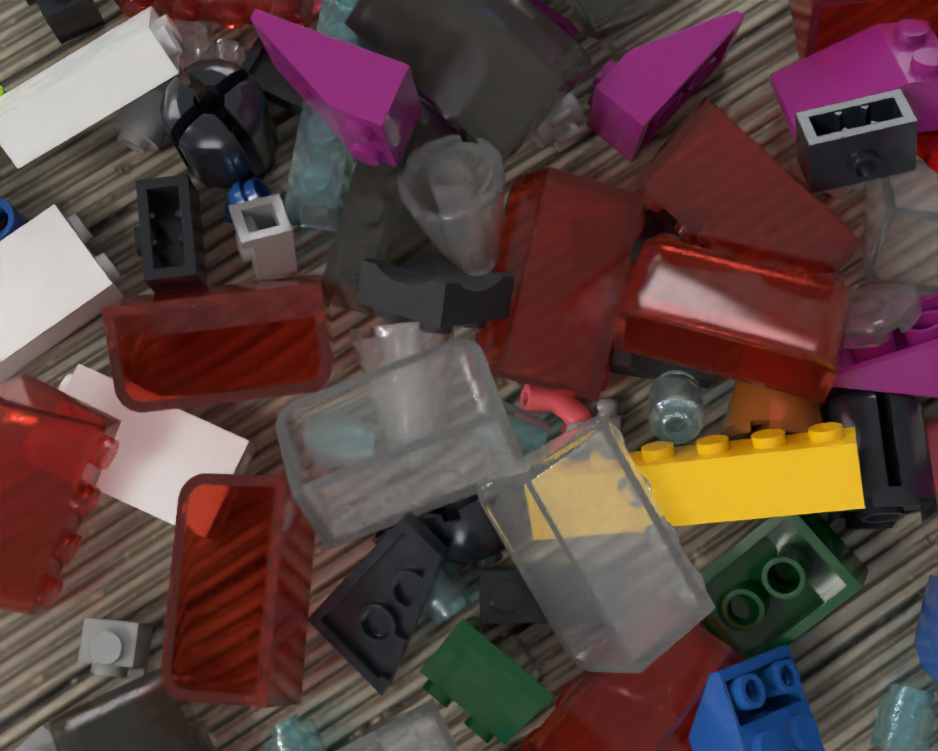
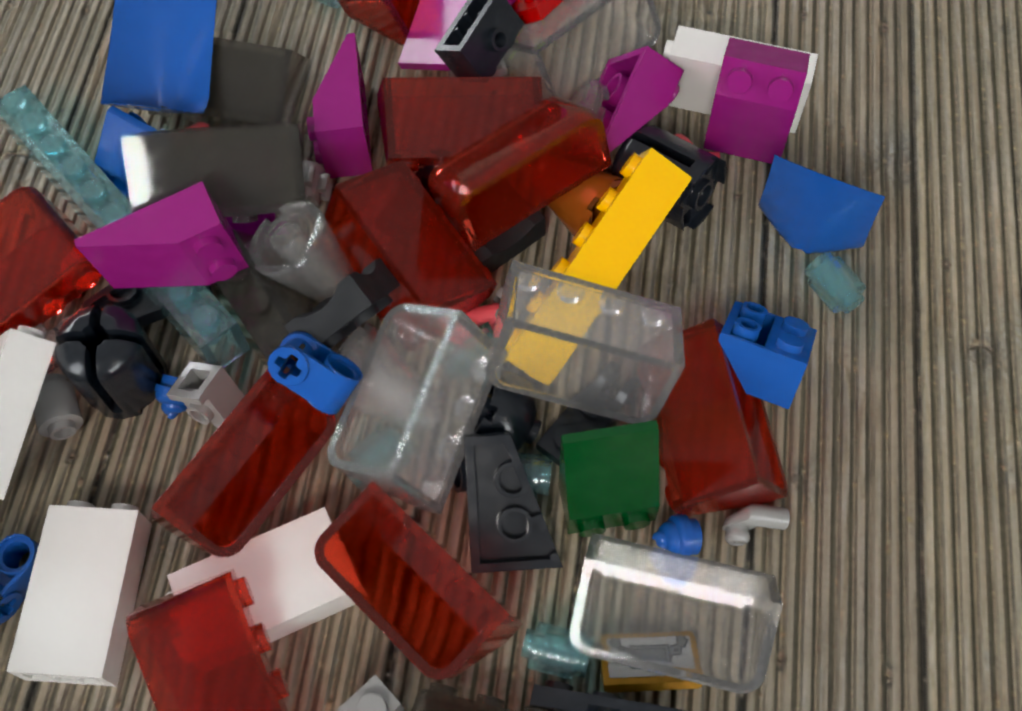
camera: 45 degrees left, 15 degrees down
black brick [134,174,208,296] -> none
clear light blue brick [649,370,704,444] -> none
dark green slope [668,513,869,667] -> none
none -> blue piece [267,331,363,415]

